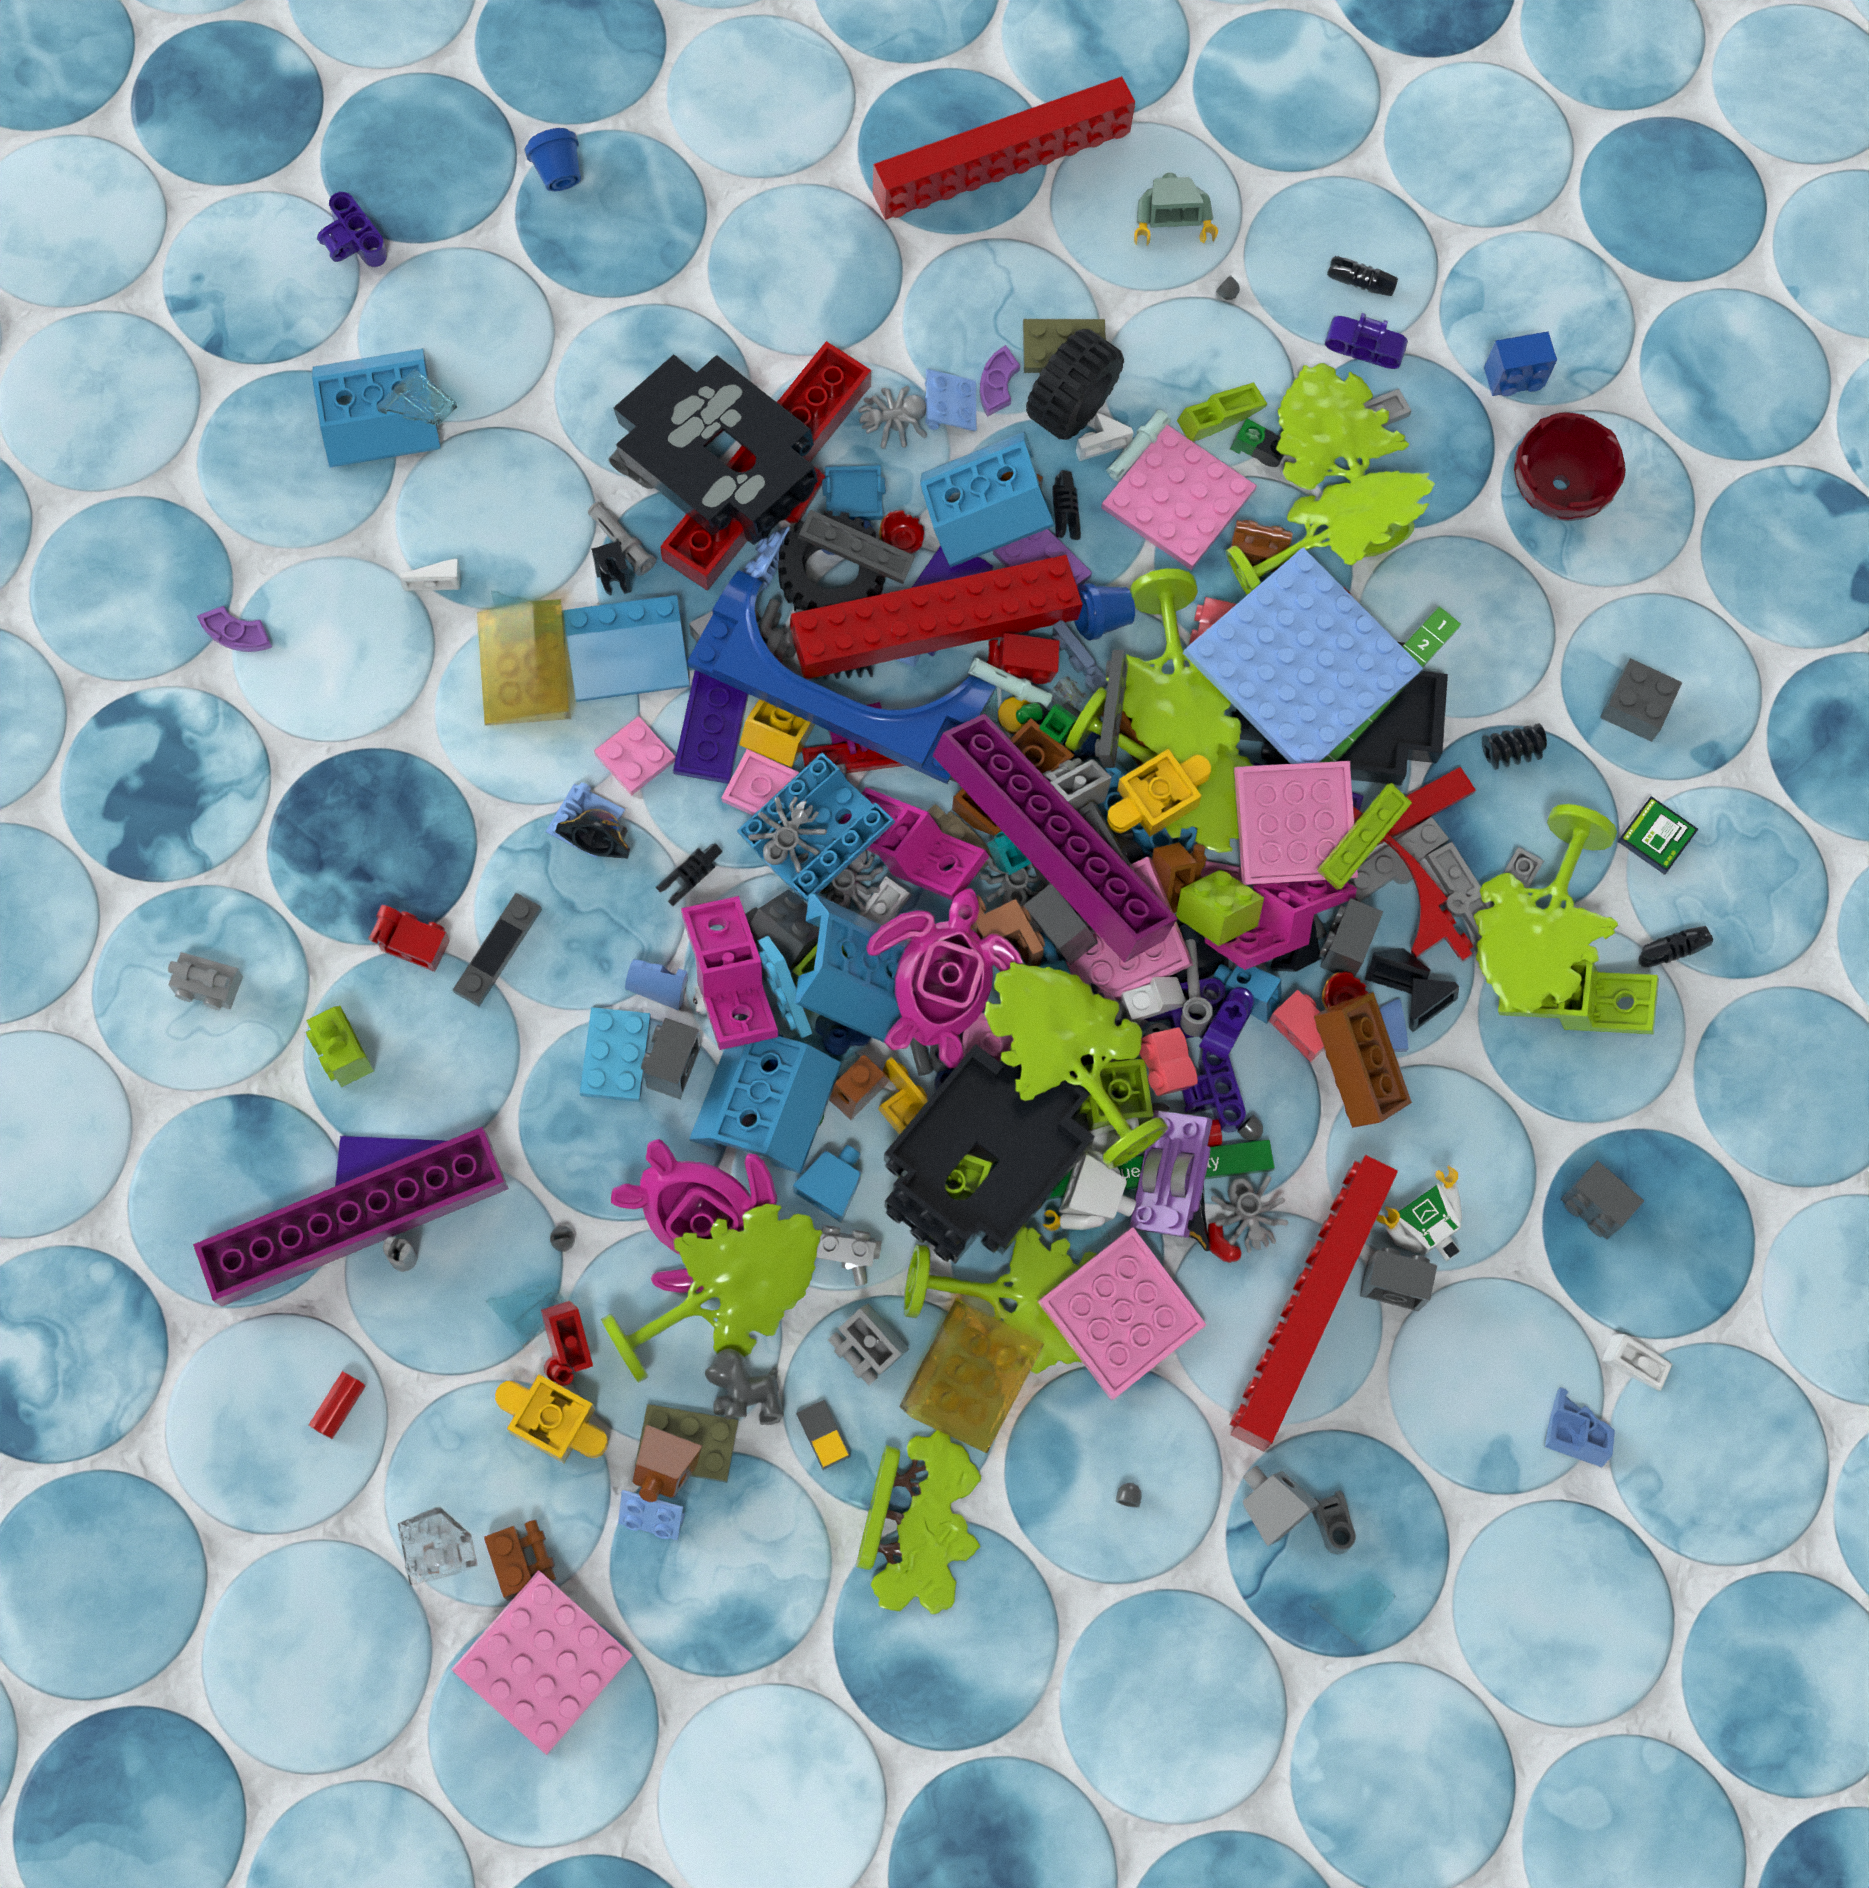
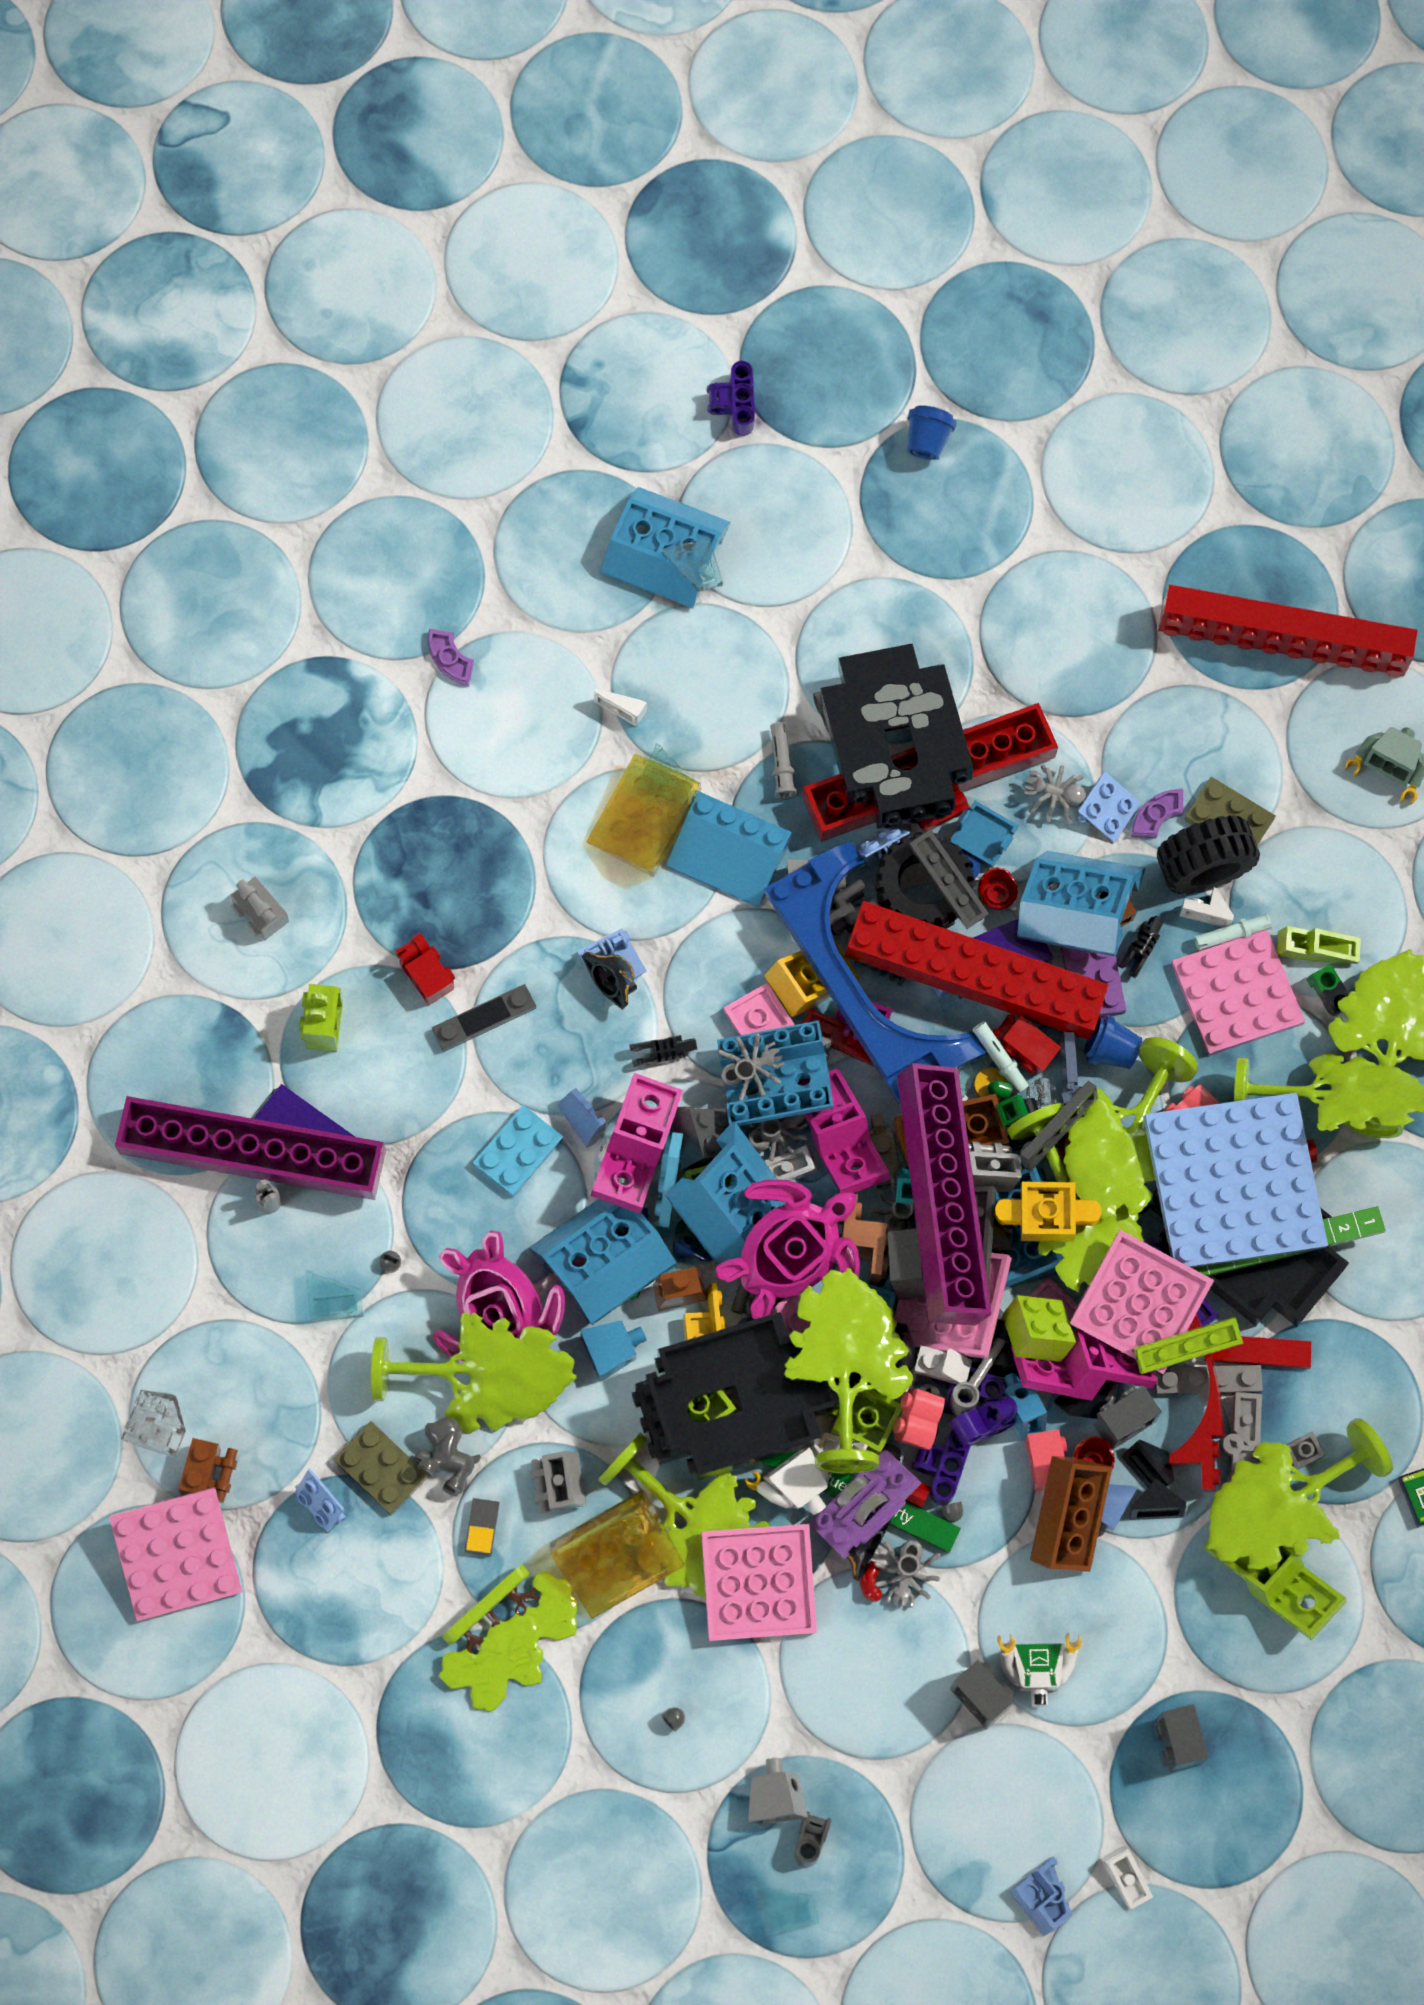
camera: 35 degrees right, 0 degrees up
red axle [309,1371,366,1439] -> none
yellow brick [495,1374,608,1464] -> none
red hinge [541,1301,593,1386] -> none
black hinge [591,541,632,595] -> none
bright pink plate [594,716,676,796] -> none
torso [632,1425,702,1502] -> none
dark grey brick [641,1018,701,1100] -> none
dark purple tile [673,670,749,784] -> none
light grey brick [815,1225,882,1286] -> none
dark orange brick [1152,843,1207,913] -> none
dark grey hinge [1216,275,1240,300] -> none
dark orange brick [1227,520,1293,572] -> none
red brick [1229,1155,1398,1452] -> none
black piece [1482,723,1547,770] -> none
black hinge [1638,926,1713,968] -> none

